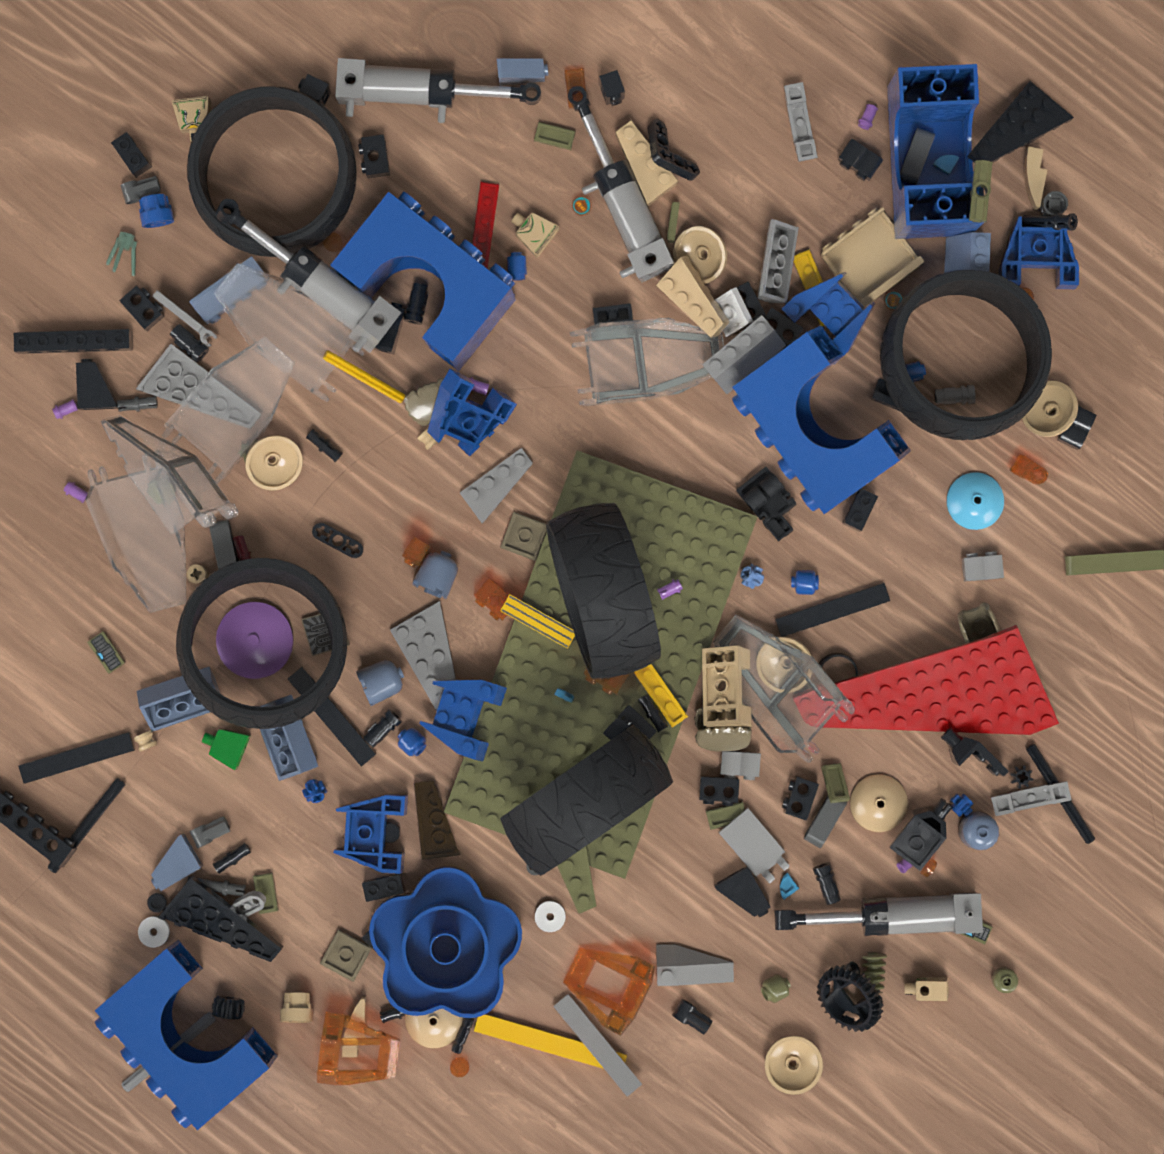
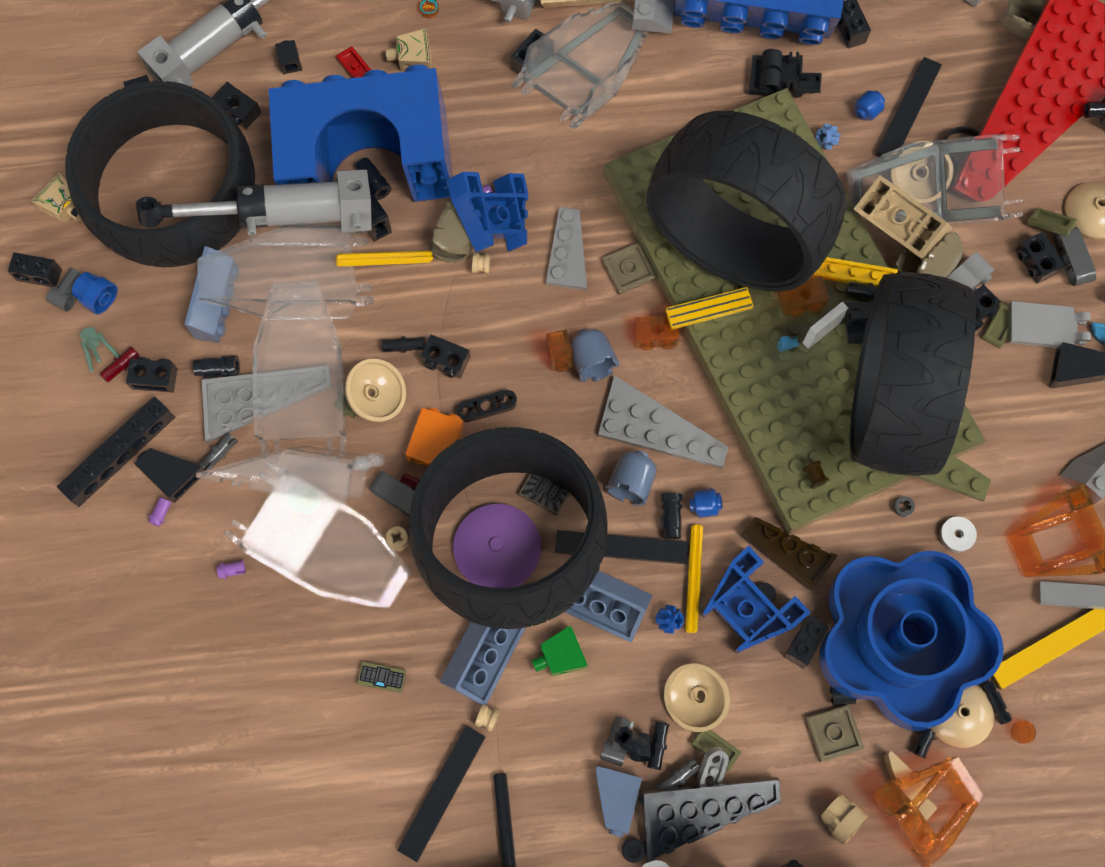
camera: 40 degrees left, 15 degrees down
light grey tile [152,291,218,347] -> none
blue wedge [419,680,507,761] -> none
none -> dark red axle [100,346,140,382]
none -> black brick [275,40,303,75]
none -> orange brick [405,407,464,467]
none -> black brick [420,334,471,379]
none -> black piece [615,726,651,762]
none -> tan dish [664,663,730,732]
none -> yellow axle [685,524,703,633]
none -> dark brown bush [802,460,830,489]
none -> white tile [803,302,848,349]

